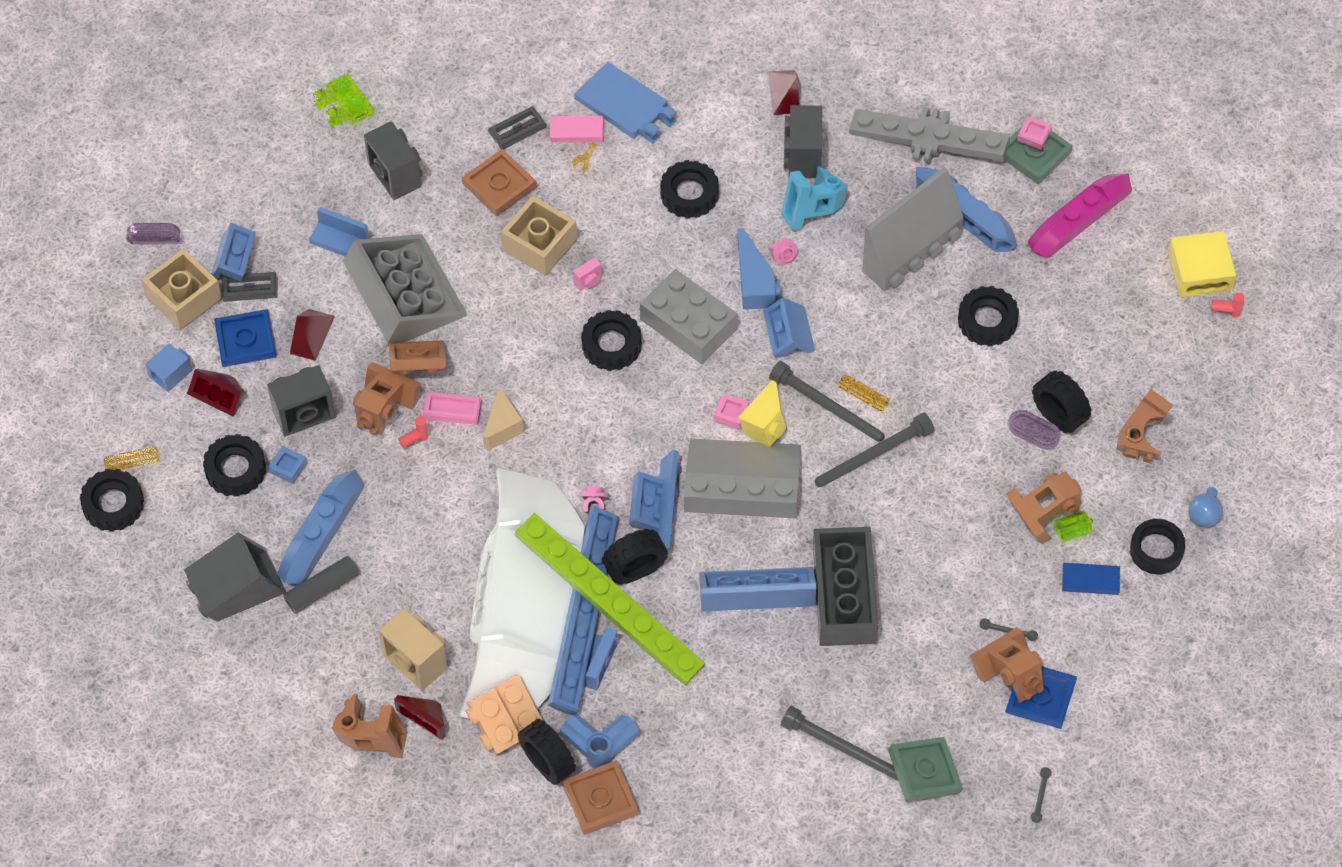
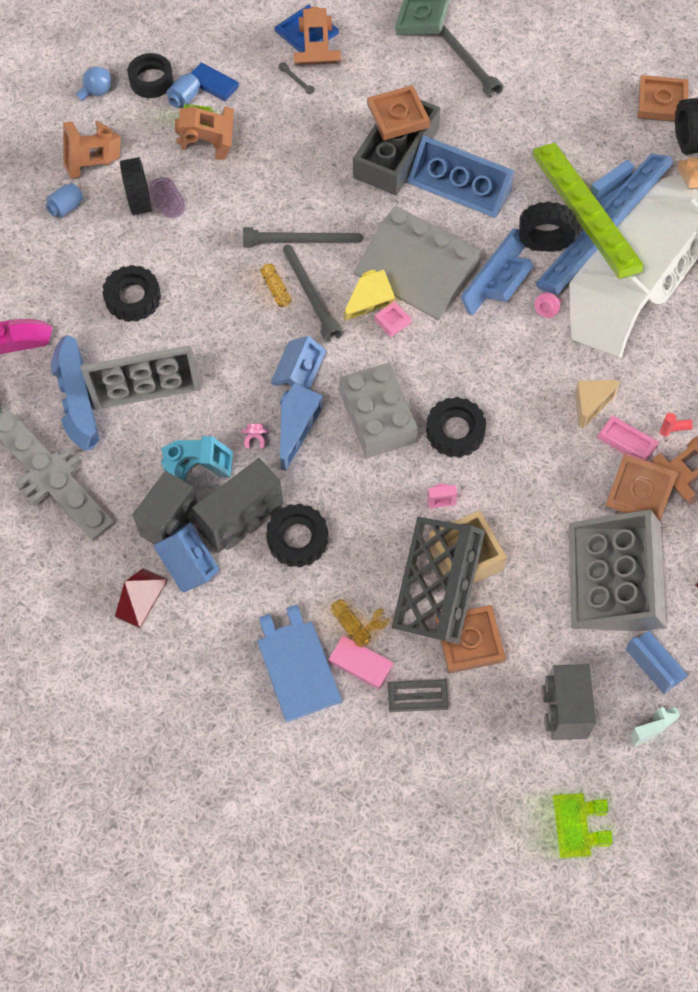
camera: 150 degrees left, 5 degrees up
medium blue piece [560,714,640,768] -> none
none -> medium blue brick [45,183,83,218]
none -> medium blue panel [154,522,220,592]
none -> medium blue brick [166,73,200,108]
none -> dark grey brick [192,458,283,553]
none -> clear yellow axle [331,599,371,648]
none -> nougat plate [367,85,430,141]
none -> dark grey fence [391,516,485,644]
none -> light aqua slope [630,707,680,746]

